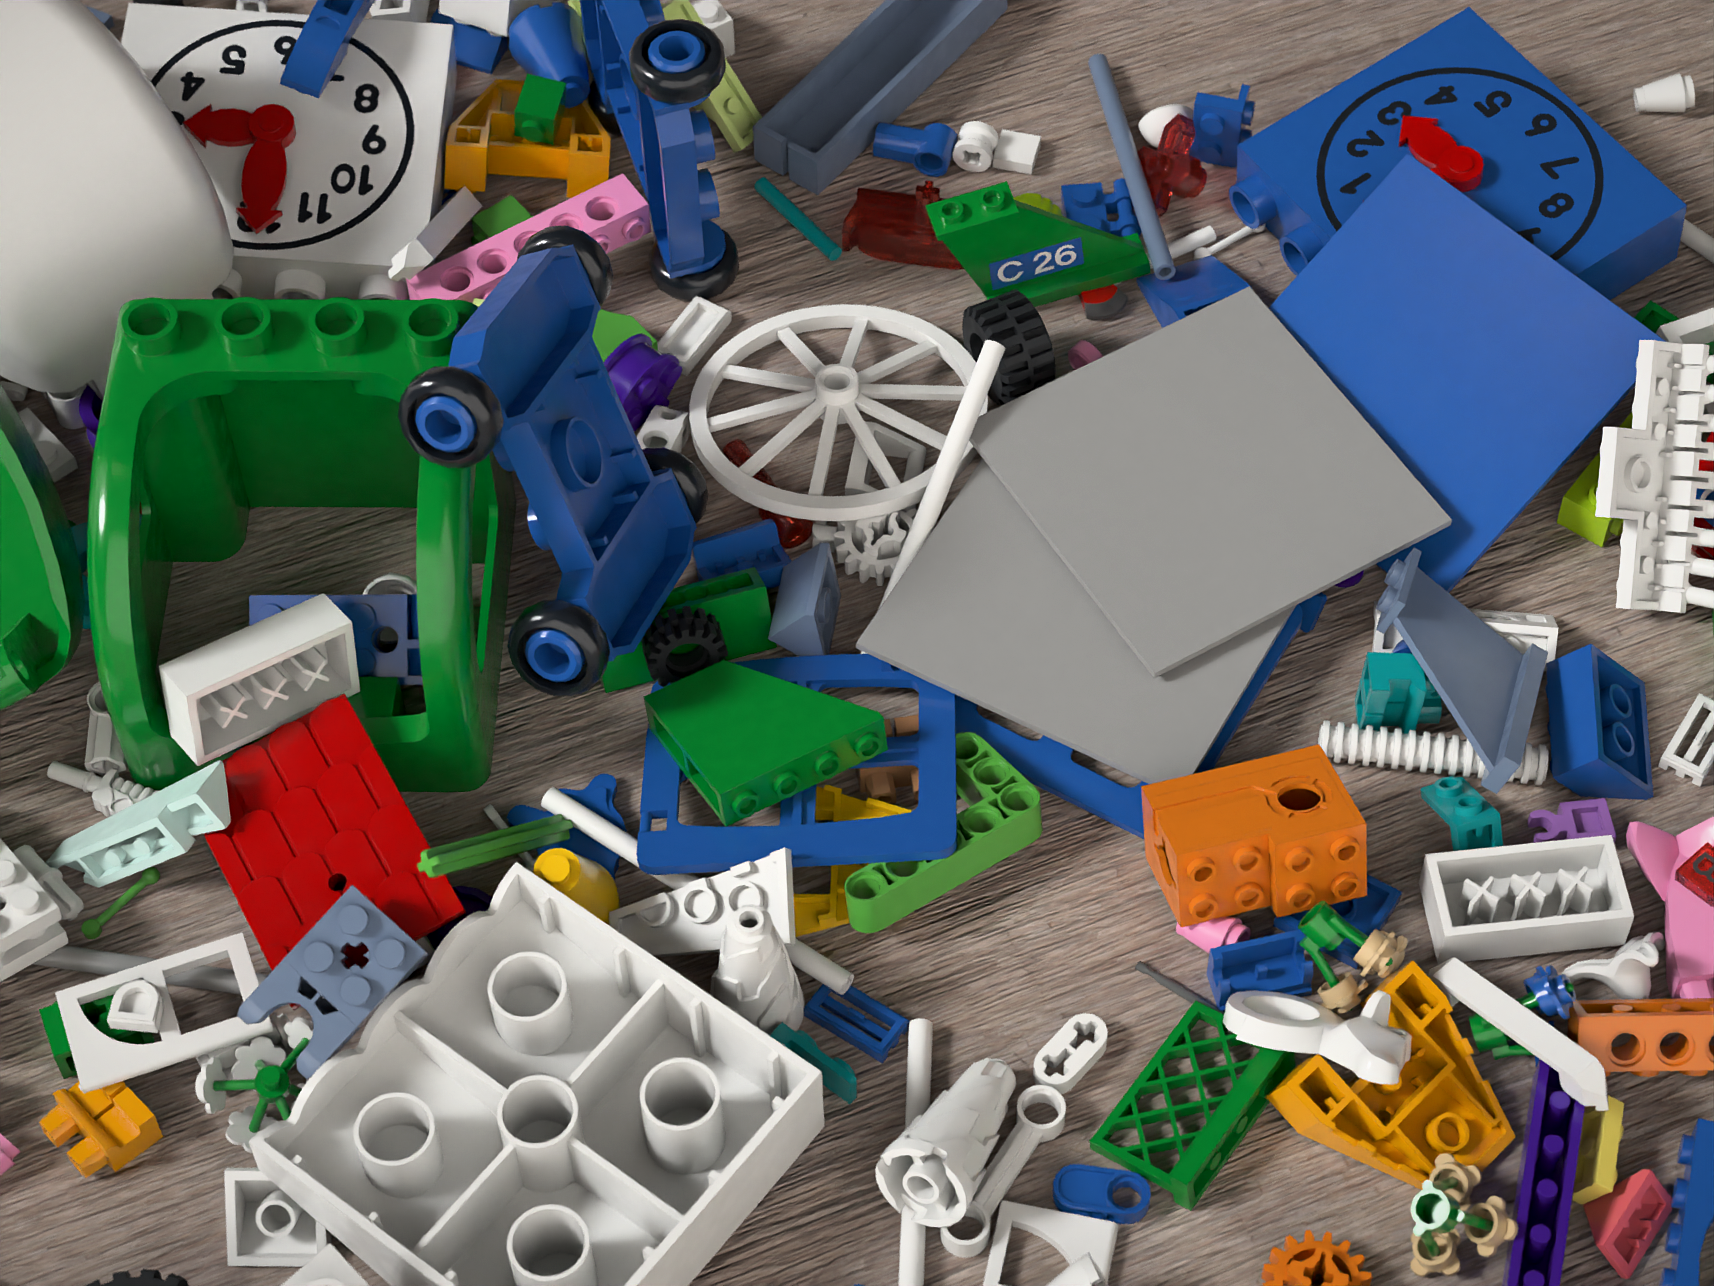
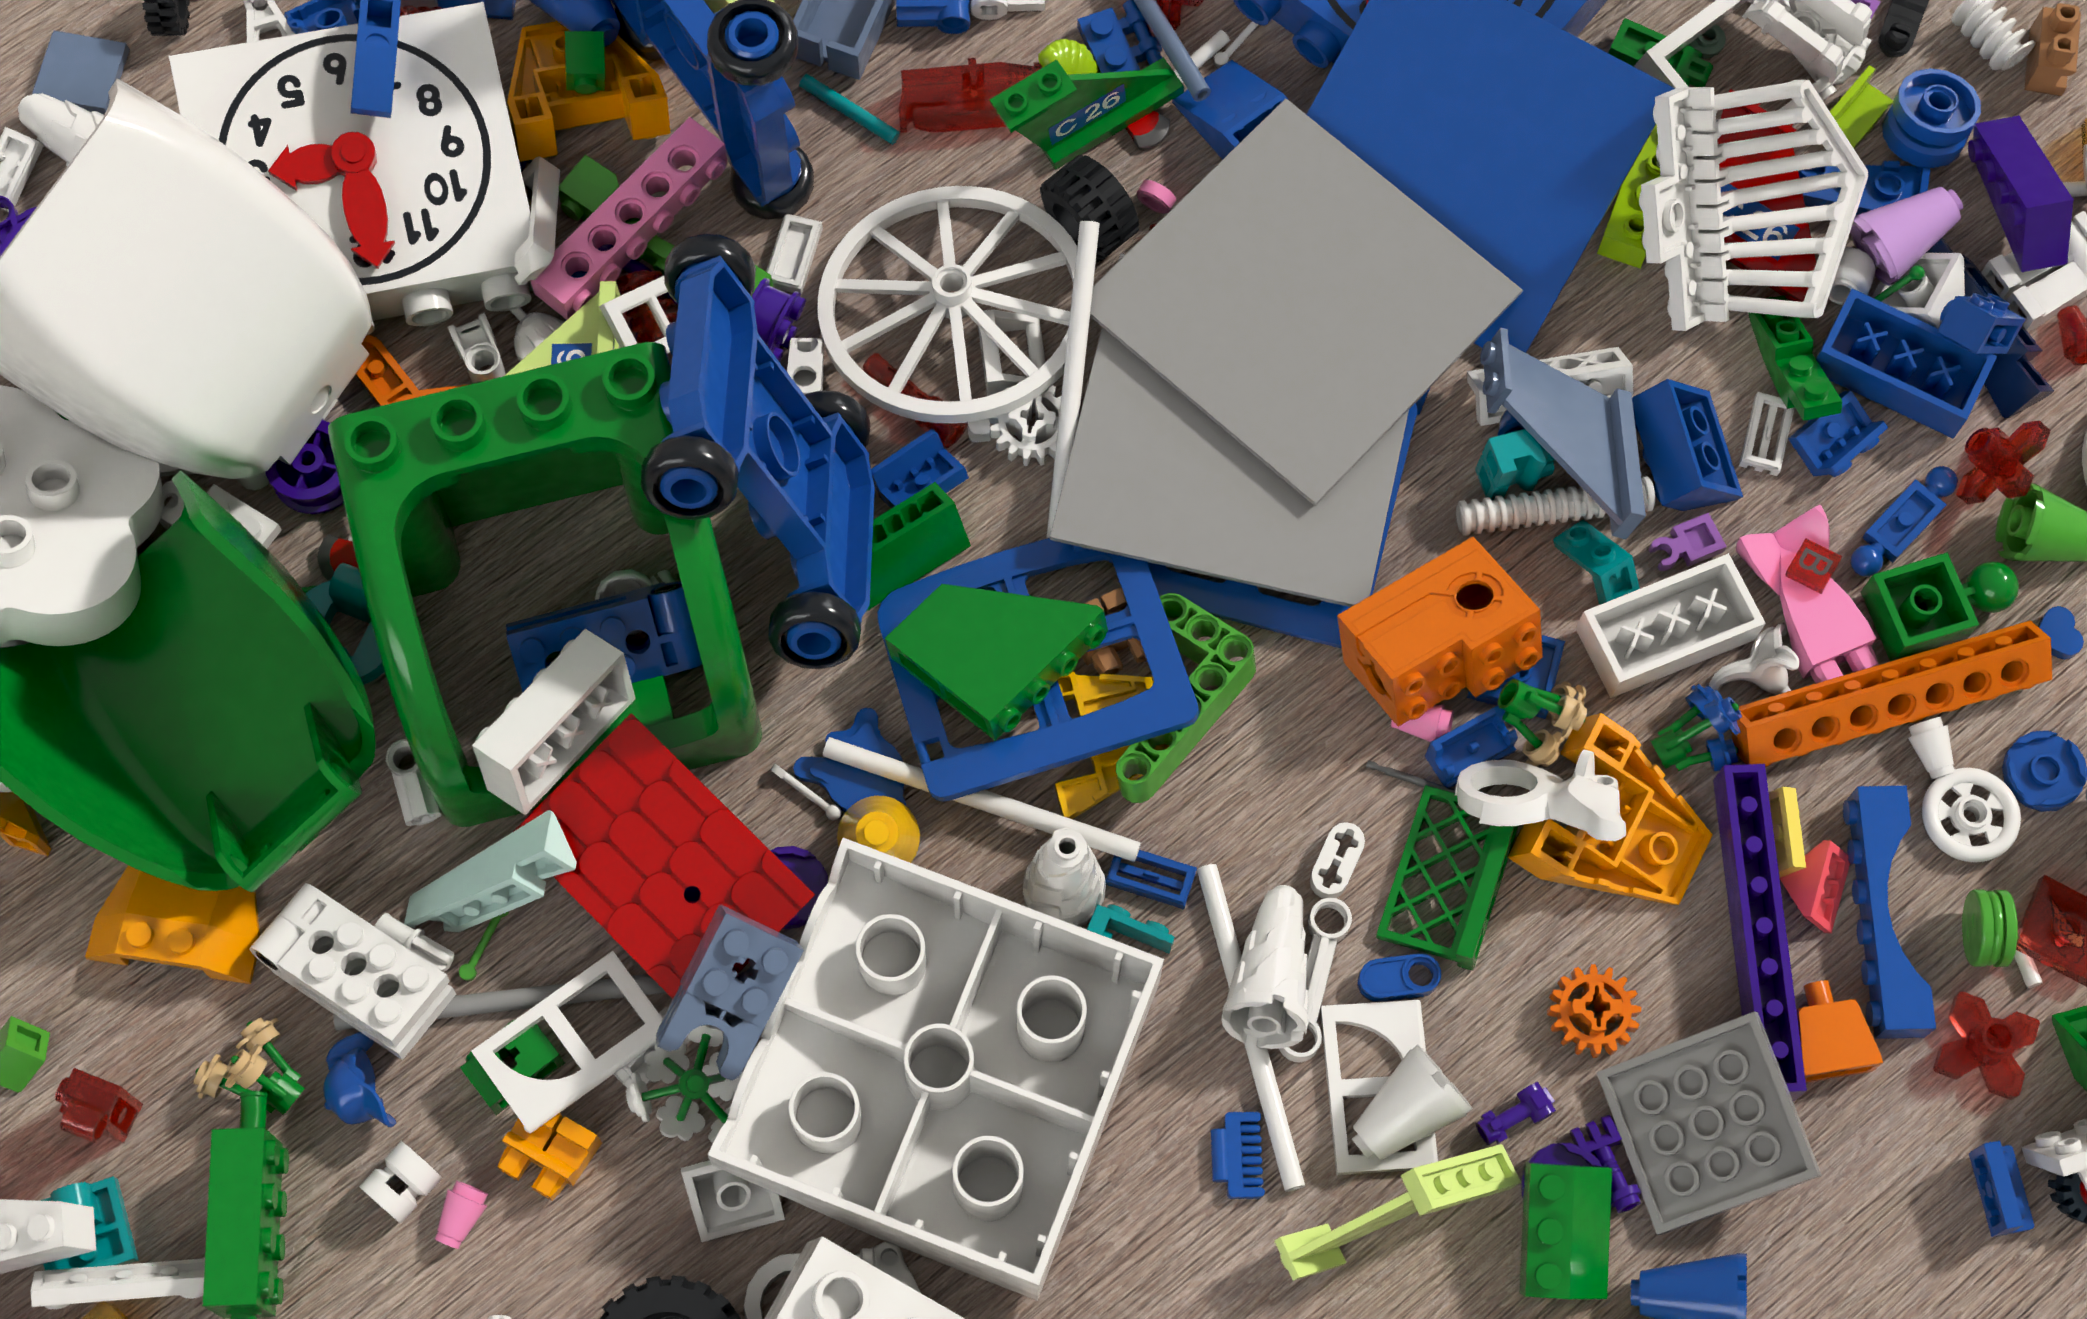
camera: 20 degrees left, 15 degrees up
white piece [47,761,166,817] -> none
white tile [107,980,164,1033] -> none
bright green axle [417,814,573,878] -> none
white wing [609,848,796,957] -> none
black tyre [641,606,728,687] -> none
sand blue slope [768,543,841,656] -> none
tan plant [1410,1153,1518,1277] -> none
white piece [1428,957,1609,1111] -> none

